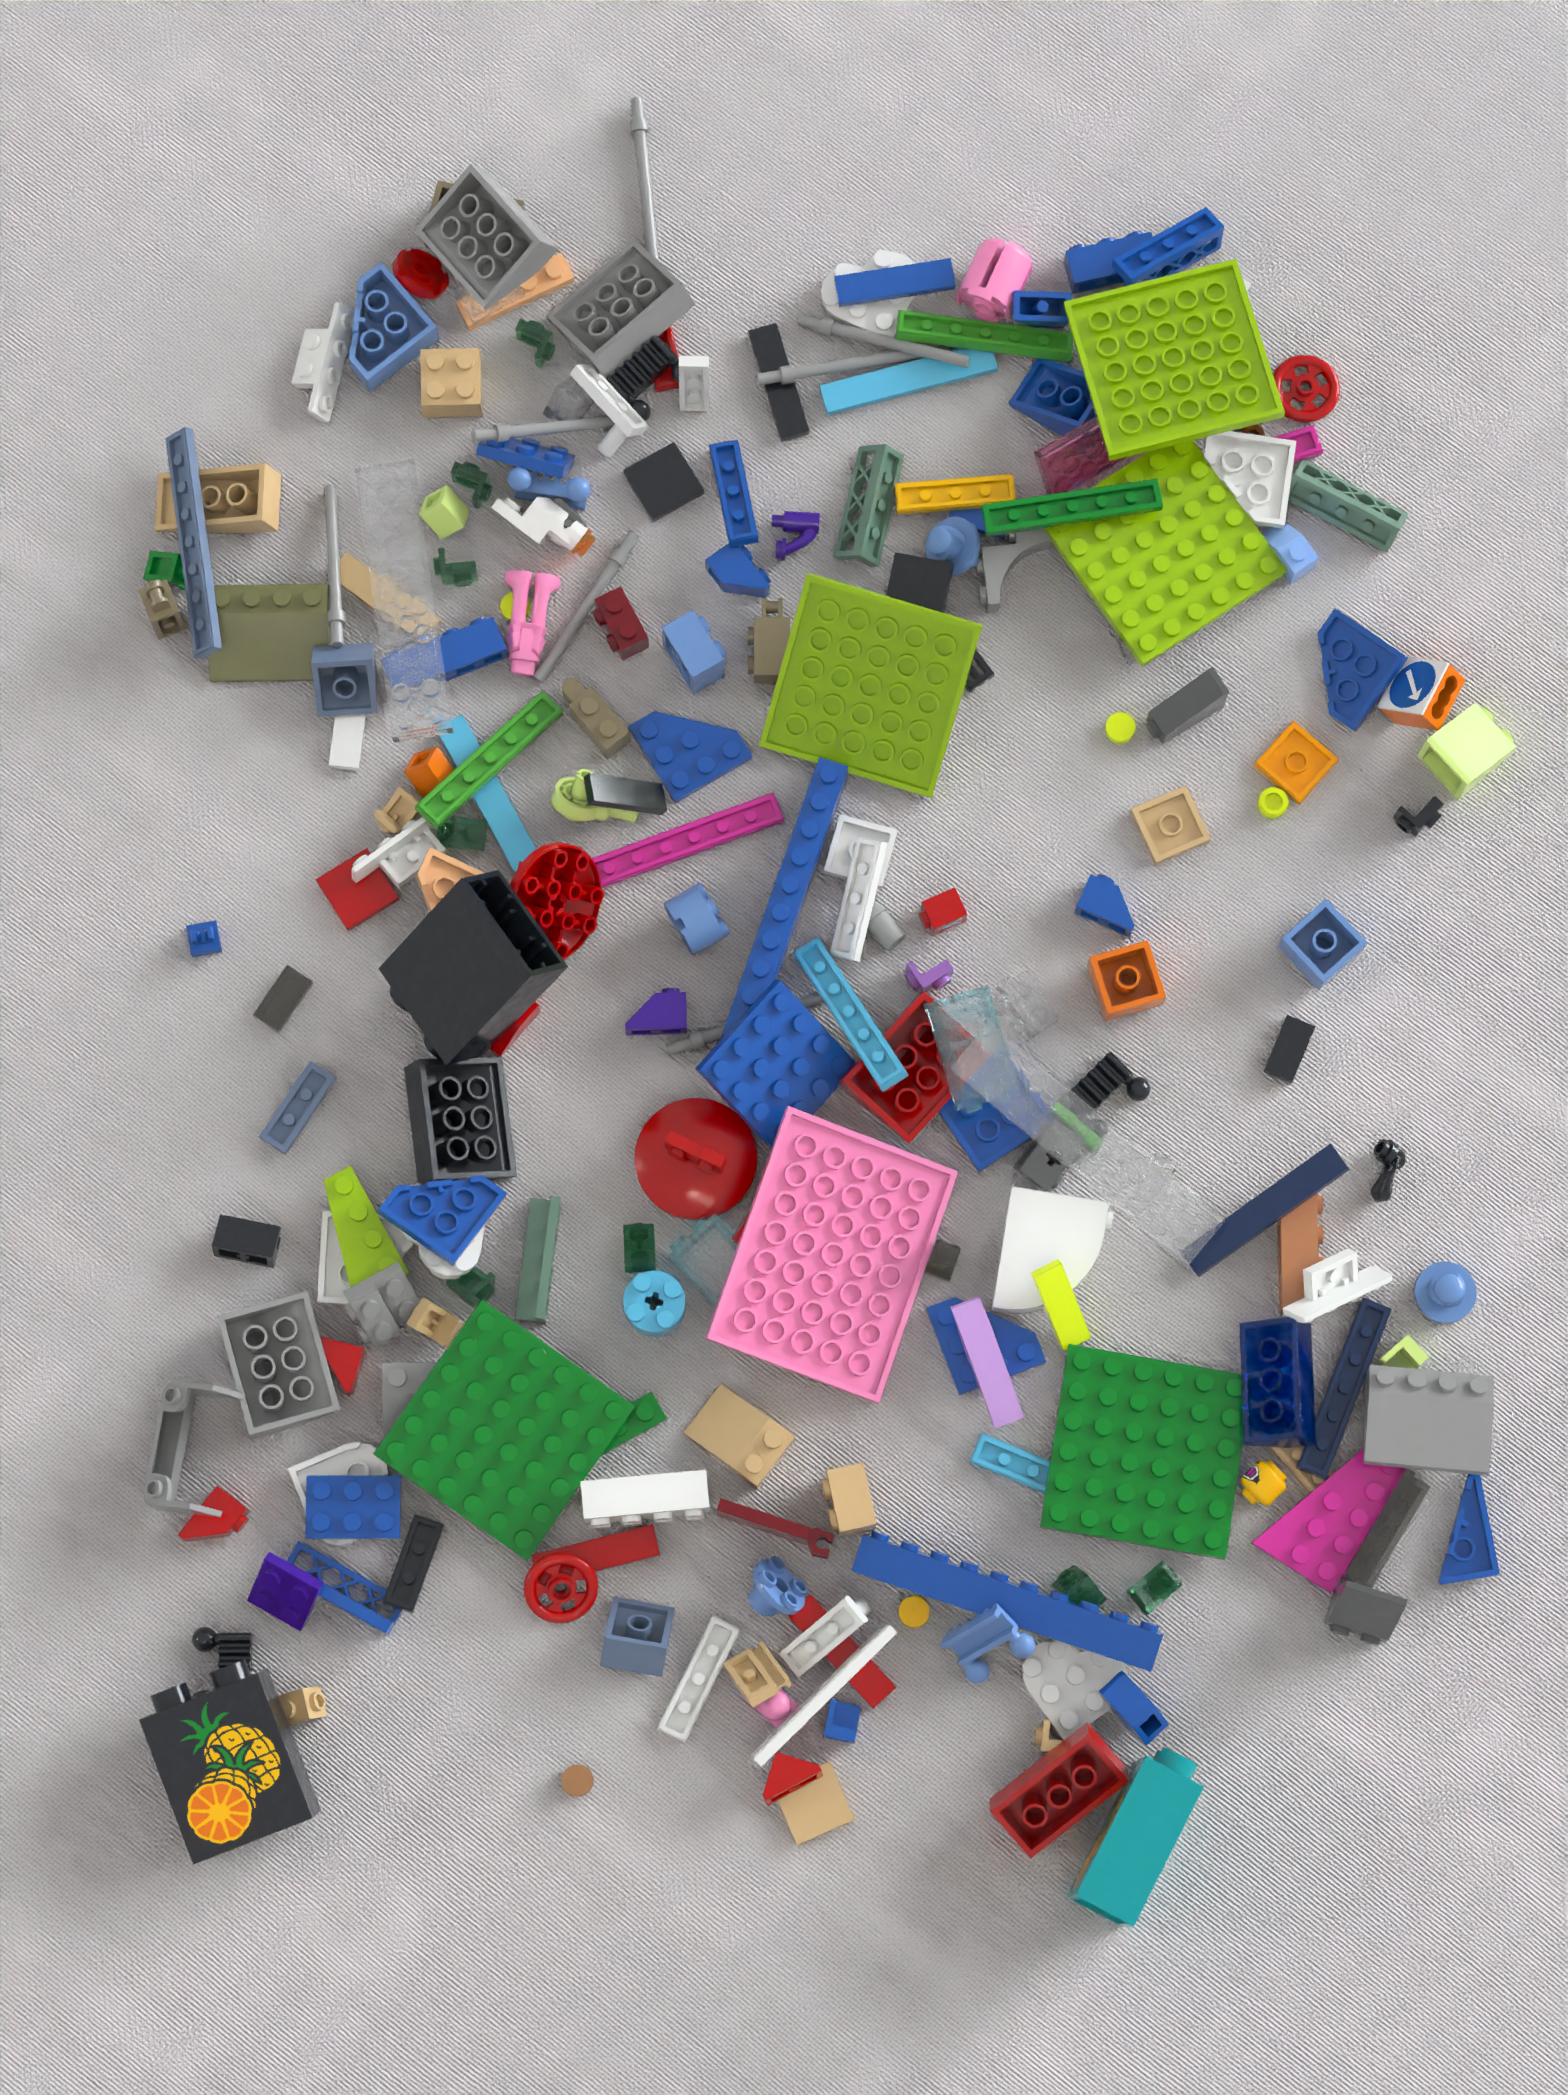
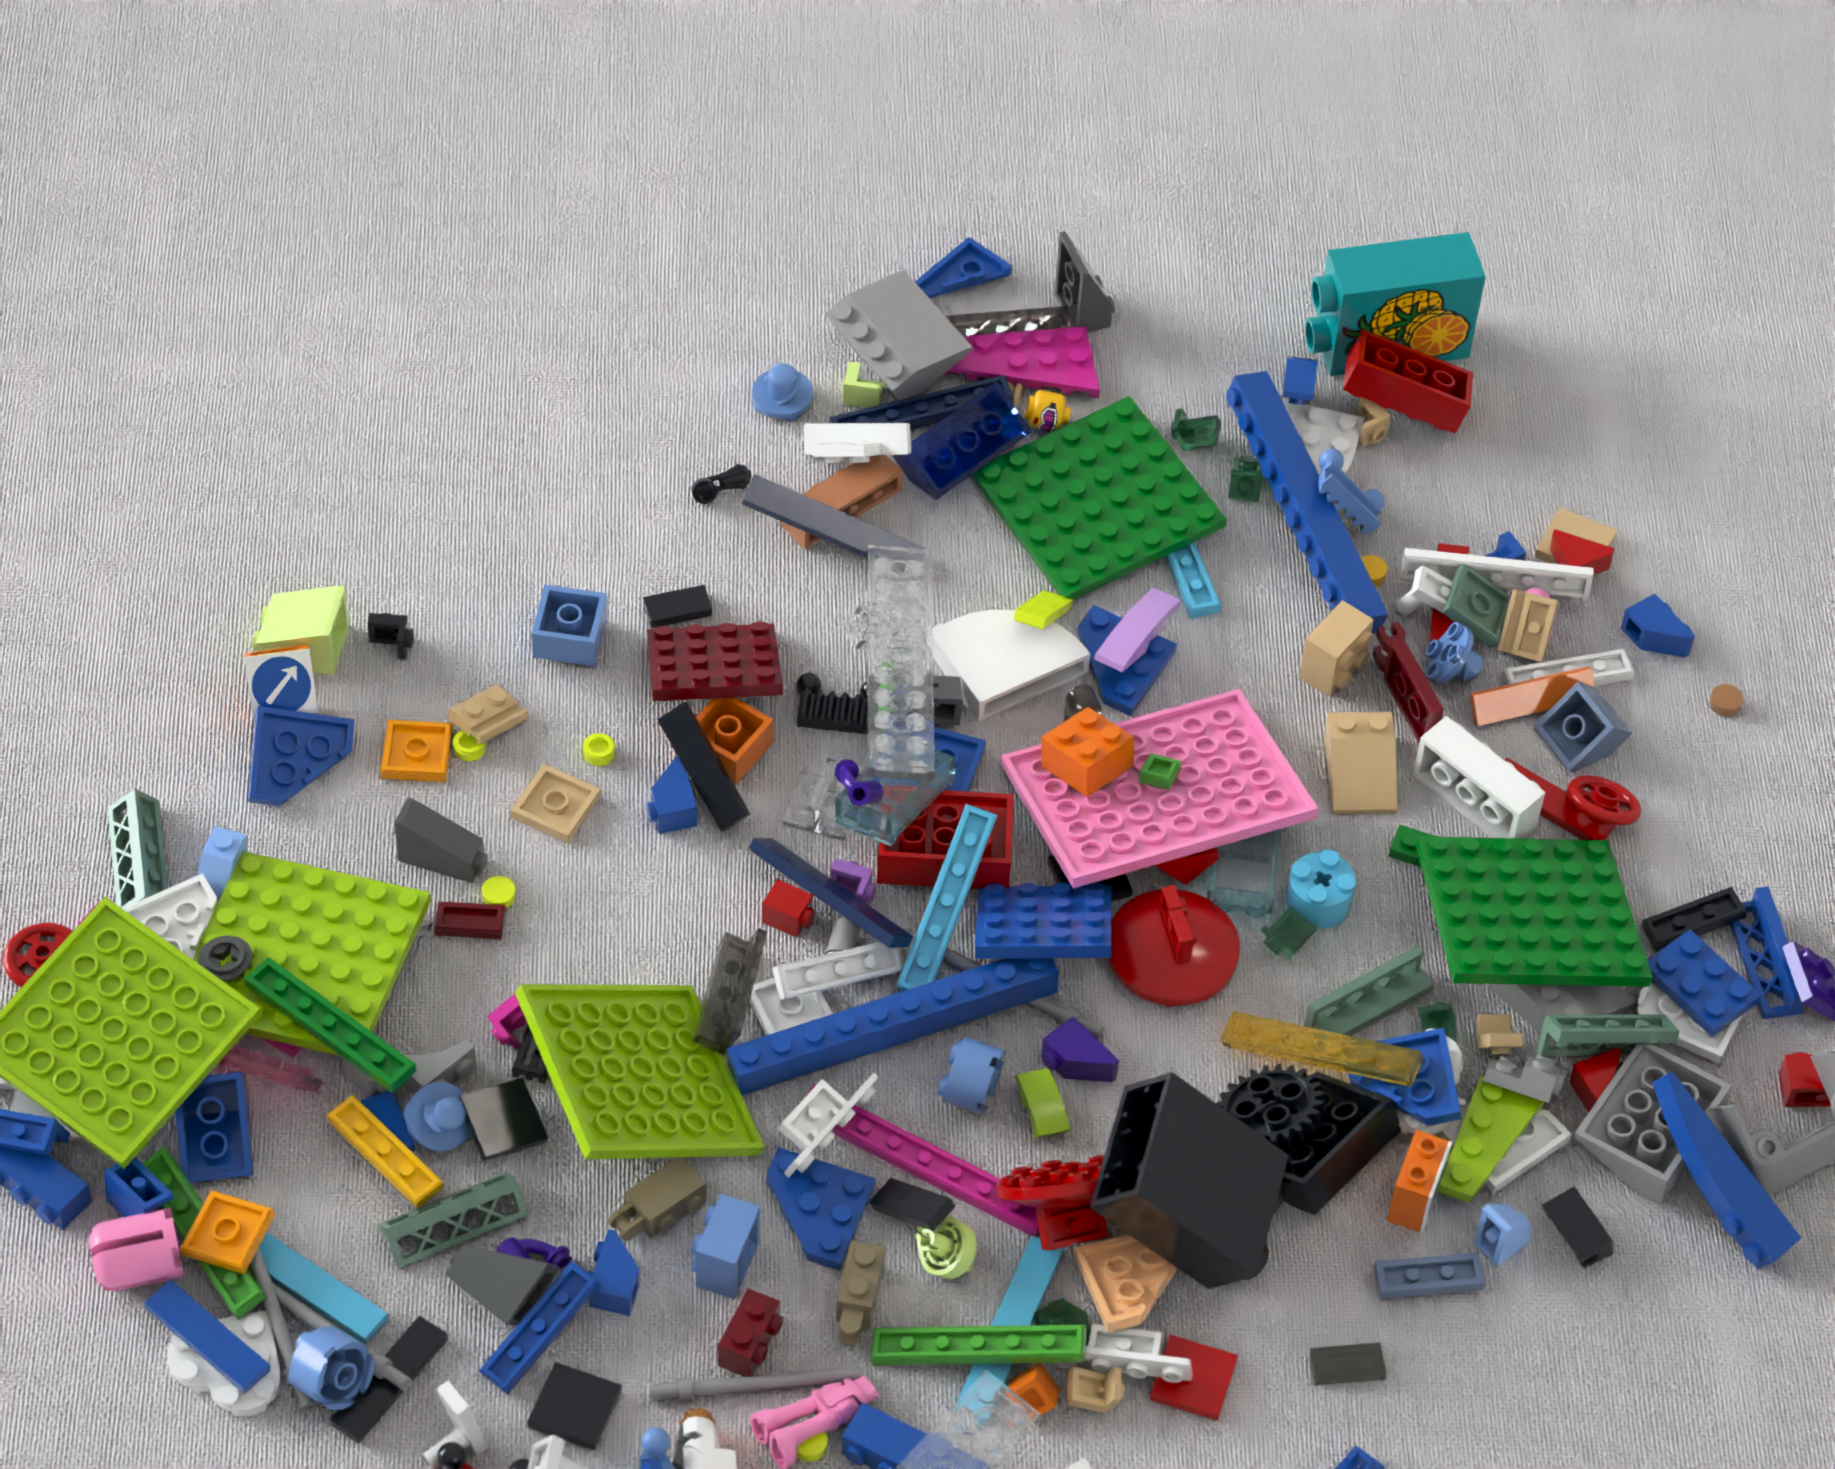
camera: 130 degrees left, 25 degrees down
none -> light orange tile [179,1190,276,1274]
none -> dark grey gear [198,935,253,984]
none -> medium blue brick [288,1326,374,1410]
none -> dark red tile [435,901,505,939]
none -> dark grey slope [445,1245,561,1326]
none -> tan plate [448,684,528,745]
none -> dark pink bracket [487,993,527,1050]
none -> neon yellow tile [583,733,615,766]
none -> dark red plate [647,621,783,701]
none -> black tile [657,702,751,832]
none -> clear smoke fence [693,928,767,1055]
none -> dark blue tile [749,838,914,948]
none -> white bracket [777,1073,879,1178]
none -> dark purple plant [835,759,884,806]
none -> lime slope [1015,1068,1071,1139]
none -> orange brick [1041,707,1134,797]
none -> bright green tile [1139,753,1181,790]
none -> black gear [1216,1064,1327,1149]
none -> clear yellow plate [1221,1011,1423,1087]
none -> orange piece [1387,1130,1452,1233]
none -> sand green tile [1442,564,1511,648]
none -> tile [1469,666,1595,726]
none -> light blue slope [1473,1203,1532,1267]
none -> sand green fence [1536,1015,1680,1056]
none -> blue slope [1621,594,1695,658]
none -> blue slope [1652,1071,1801,1269]

